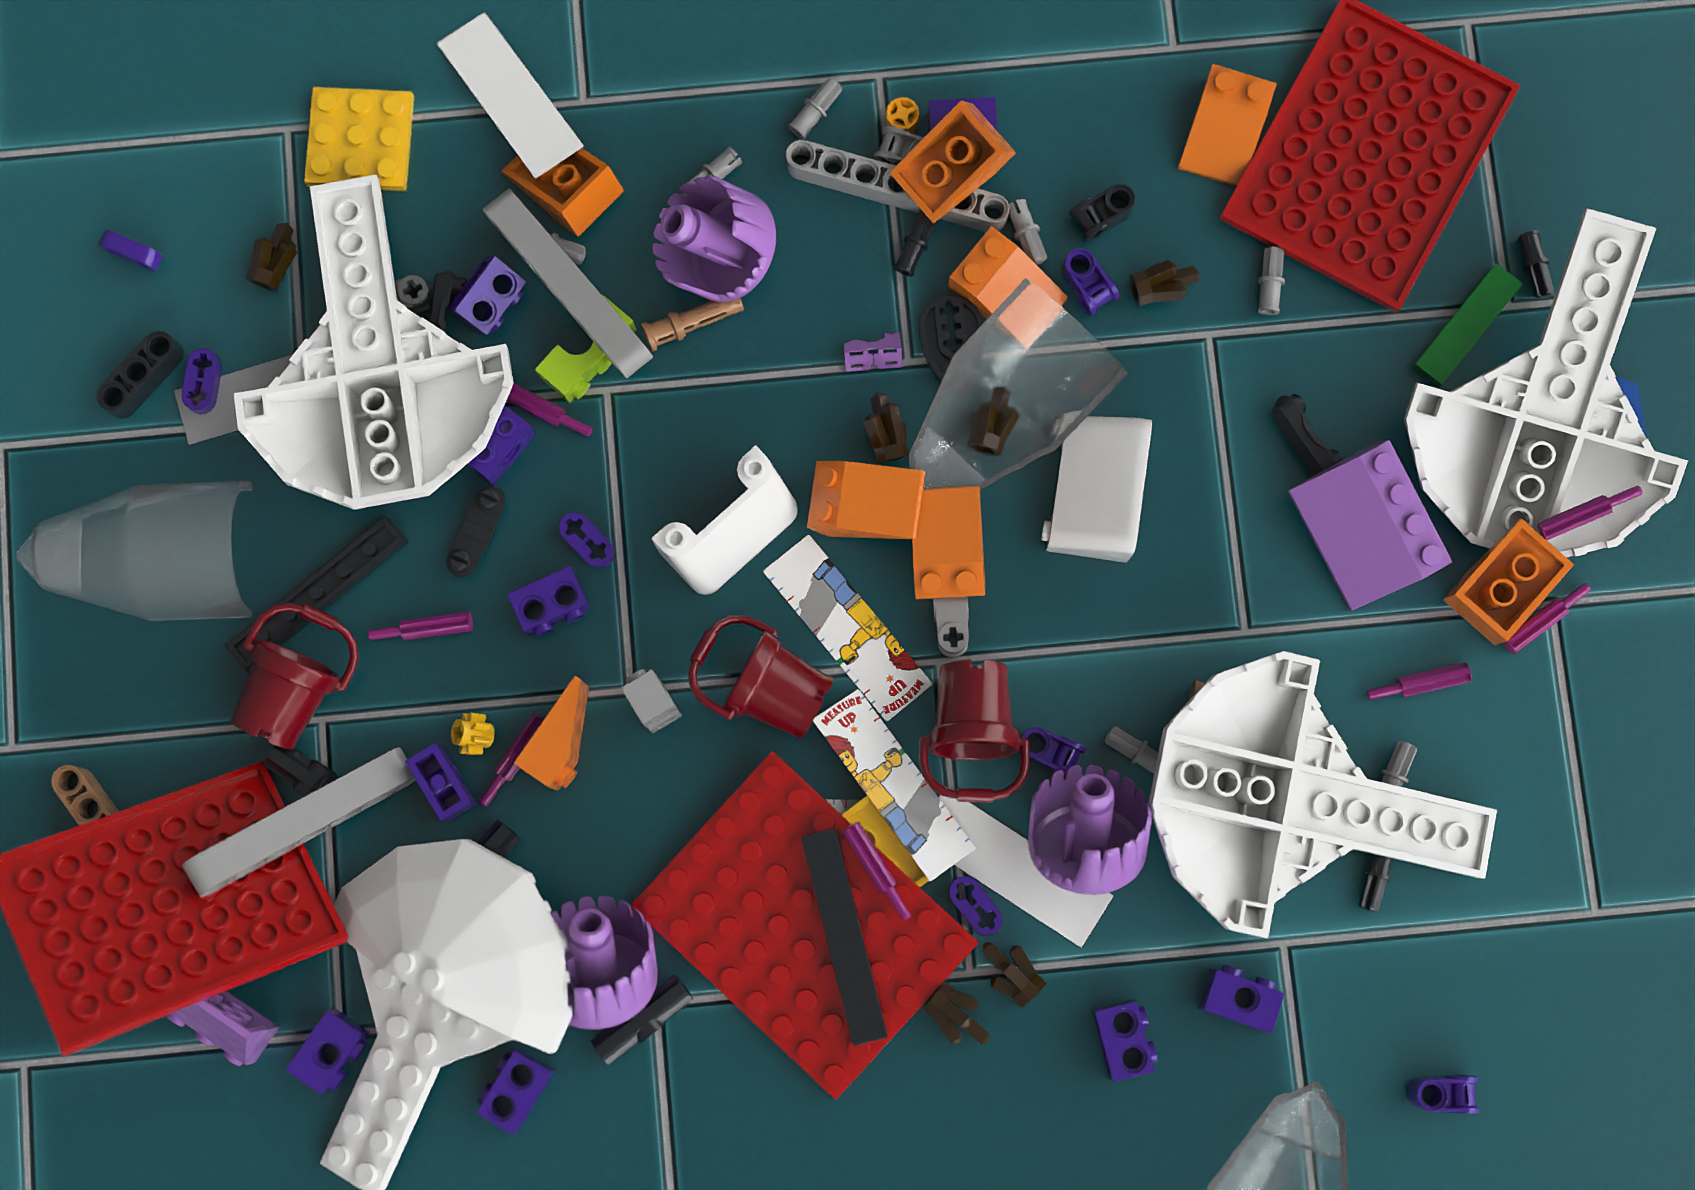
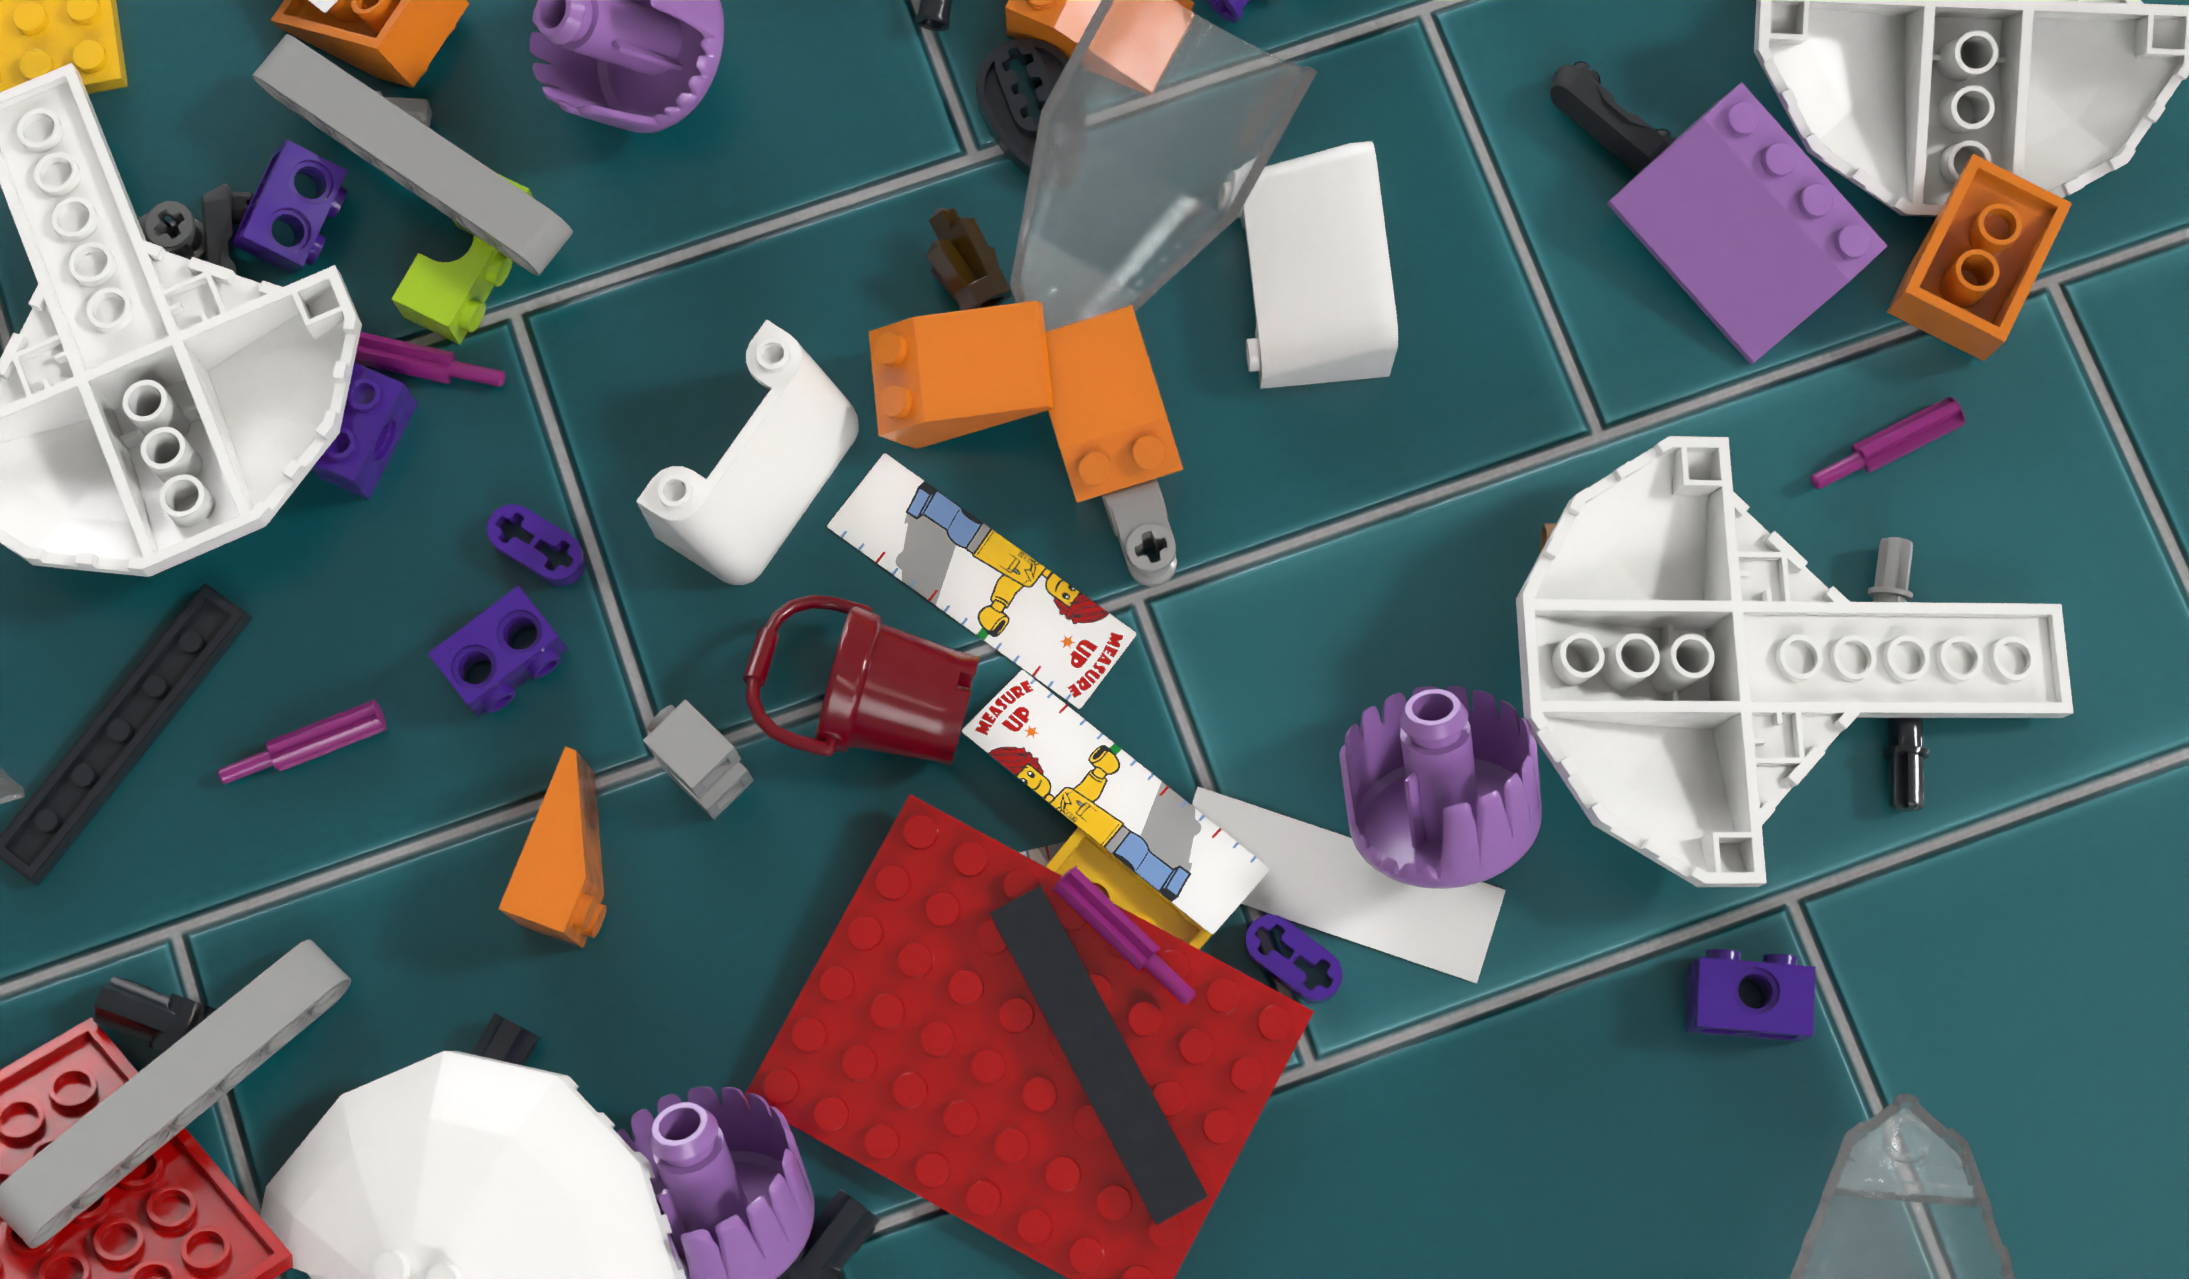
camera: 15 degrees left, 5 degrees down
dark red piece [230,603,359,749] -> none
dark purple brick [405,743,478,823] -> none
black piece [446,486,506,577] -> none
yellow gear [451,713,494,755] -> none
magenta axle [479,712,545,807] -> none
medium nougat pin [641,298,744,352] -> none
medium lavender piece [844,332,902,372] -> none
dark red piece [919,660,1030,803] -> none
dark brown rock [922,981,989,1044] -> none
dark brown rock [967,386,1020,457] -> none
dark brown rock [982,942,1047,1008] -> none
dark purple piece [1018,727,1087,778] -> none
dark purple brick [1092,1000,1158,1082] -> none
light grey axle [1105,726,1159,774] -> none
dark purple piece [1406,1075,1480,1114] -> none
magenta axle [1502,583,1591,655] -> none
magenta axle [1537,485,1643,540] -> none

